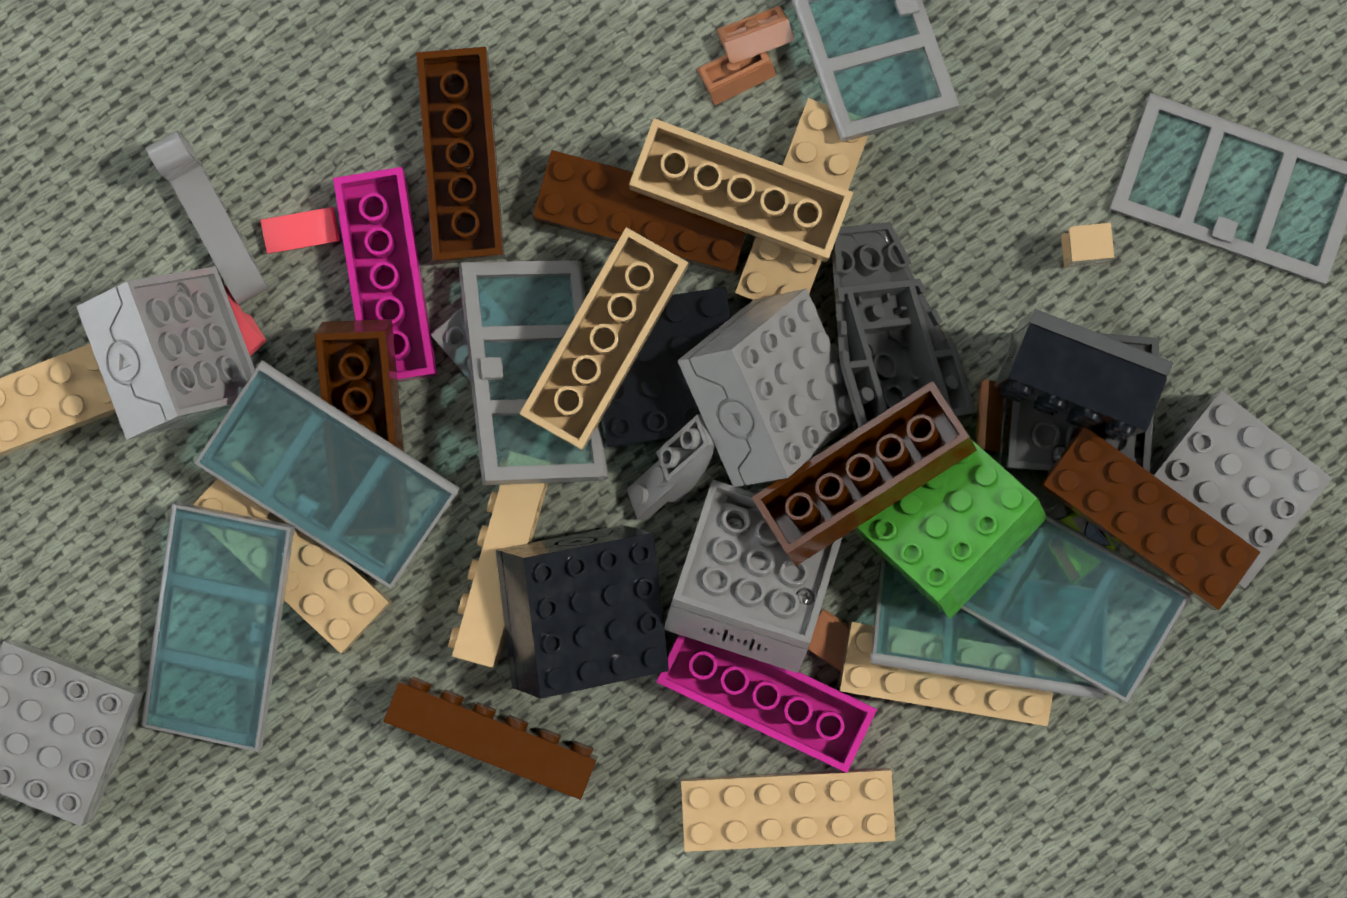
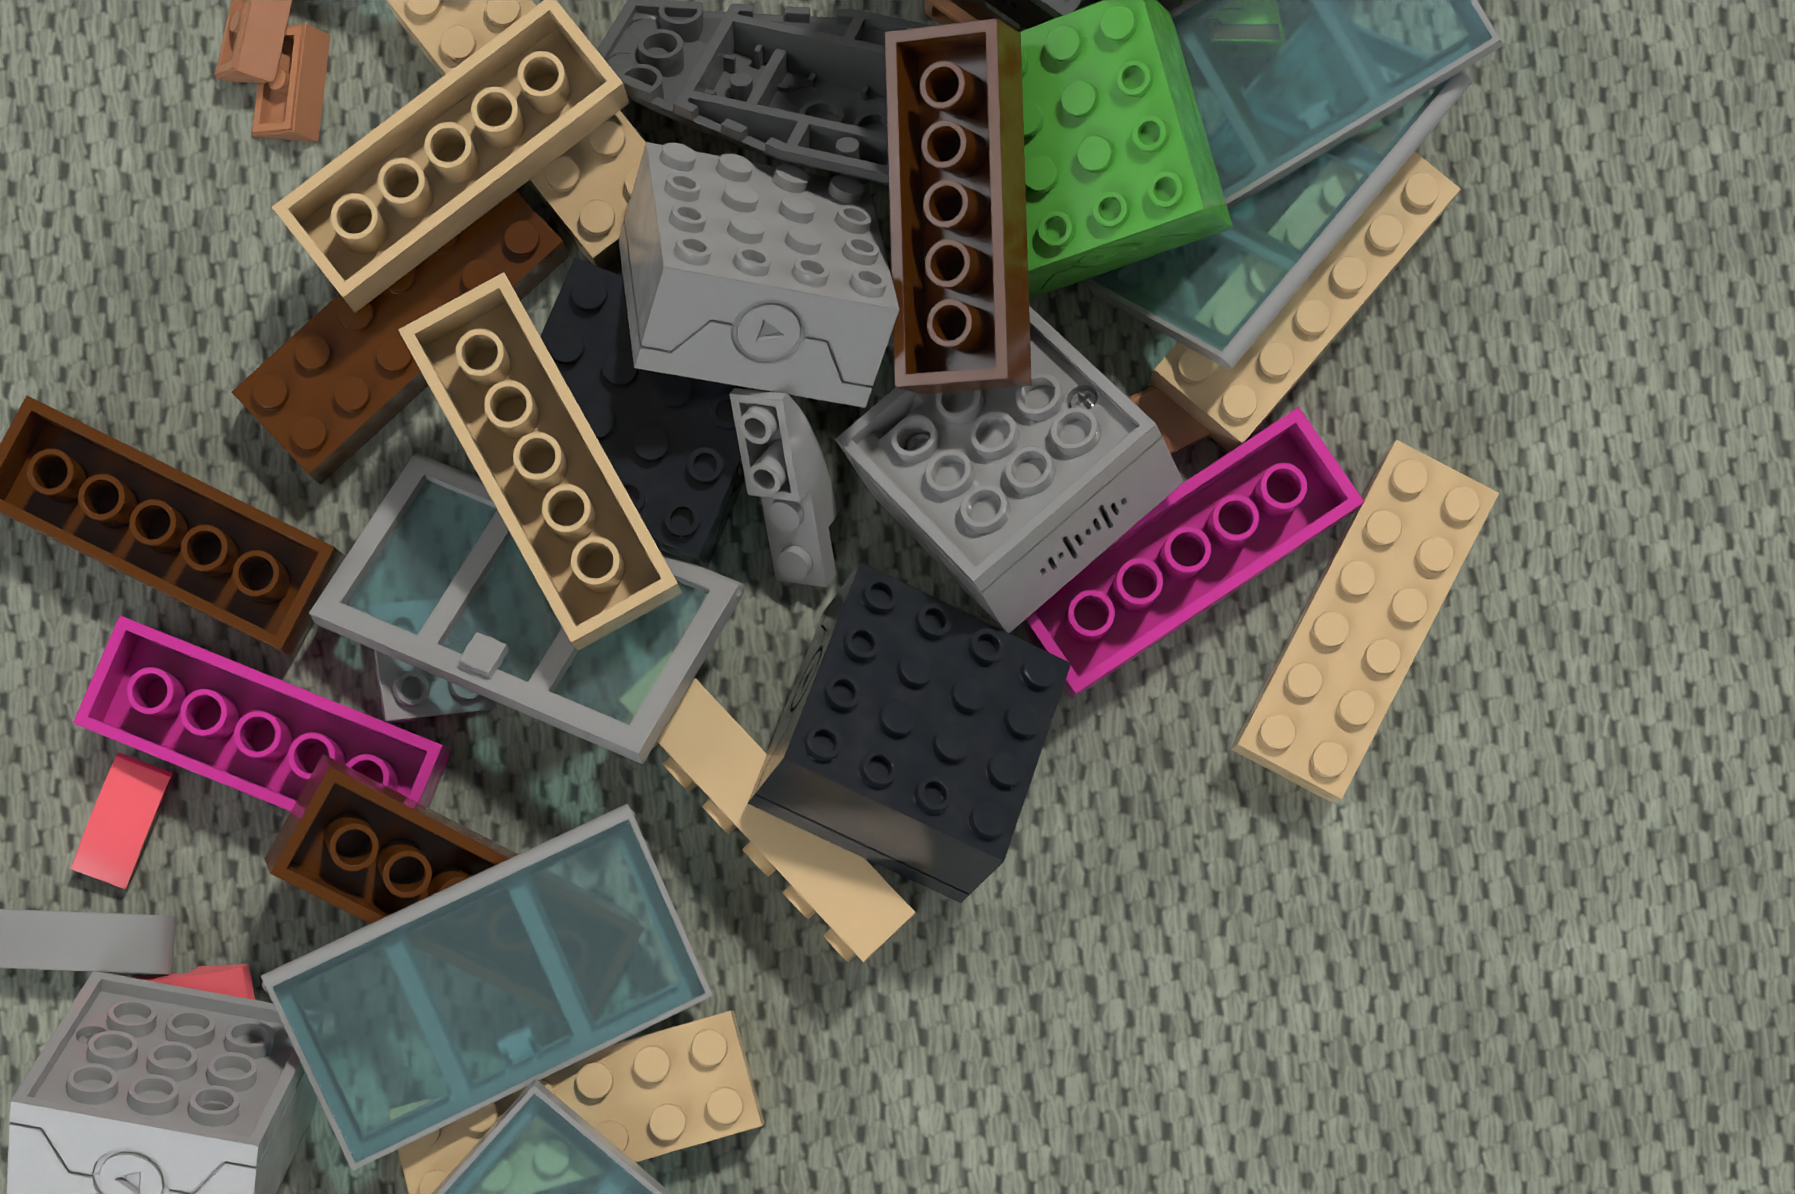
camera: 60 degrees left, 5 degrees down
reddish brown brick [383,676,598,800] -> none

